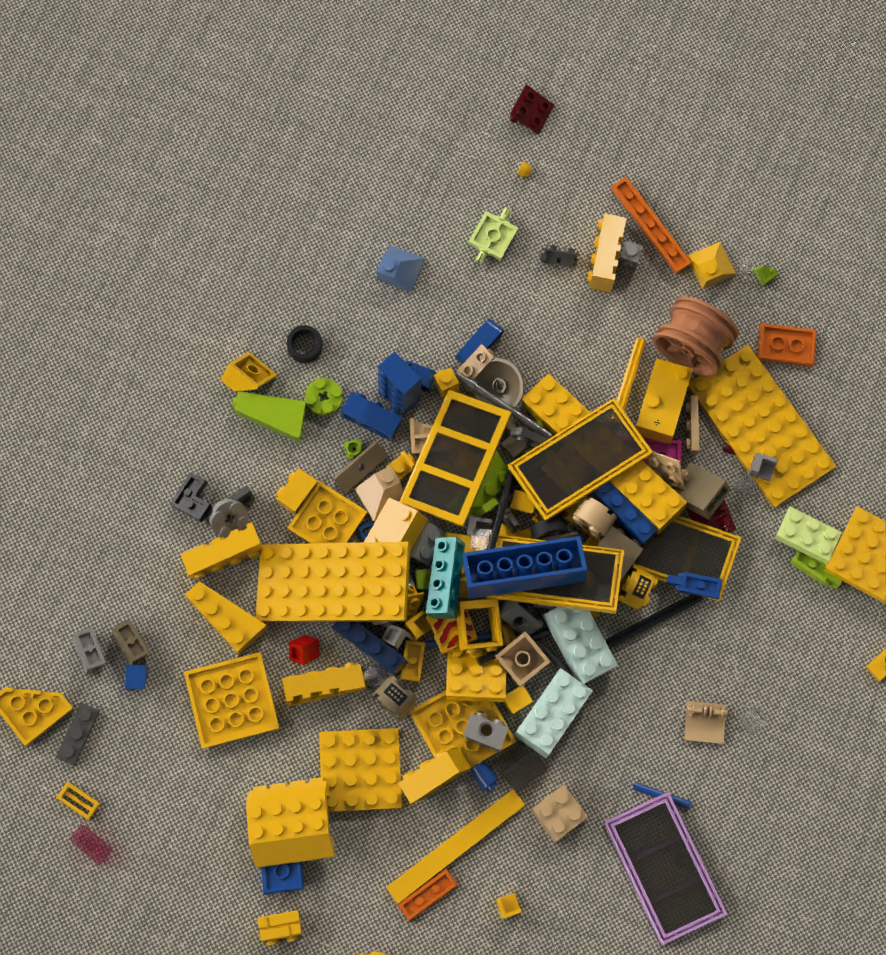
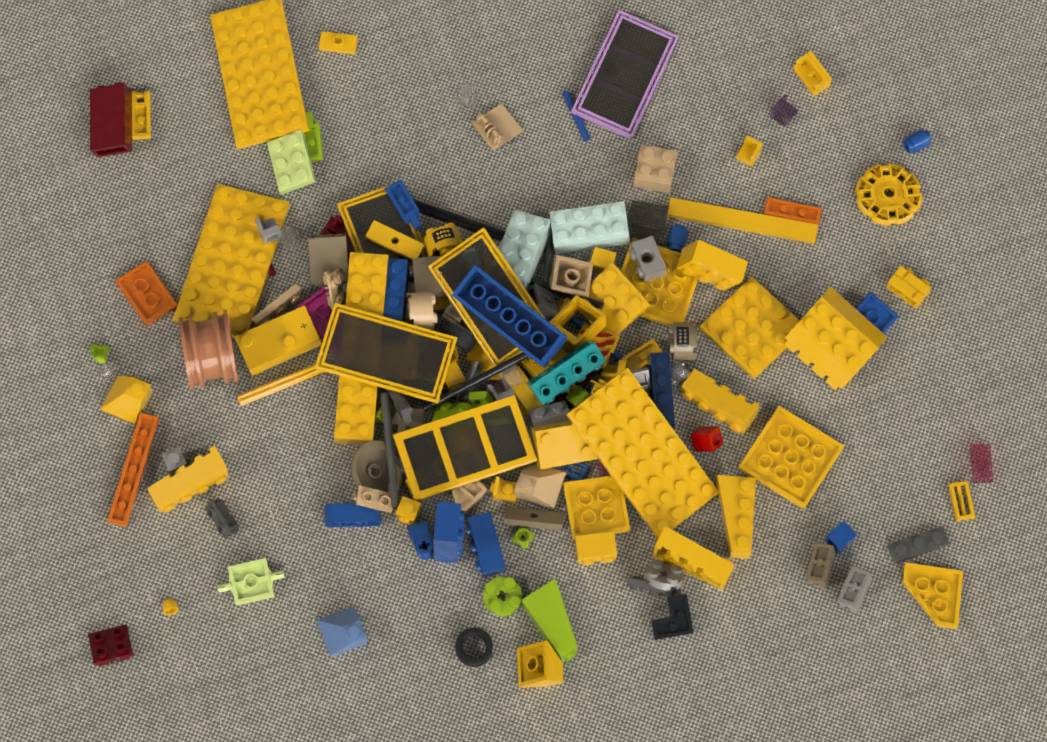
camera: 130 degrees left, 5 degrees down
none -> yellow tile [365,220,425,260]

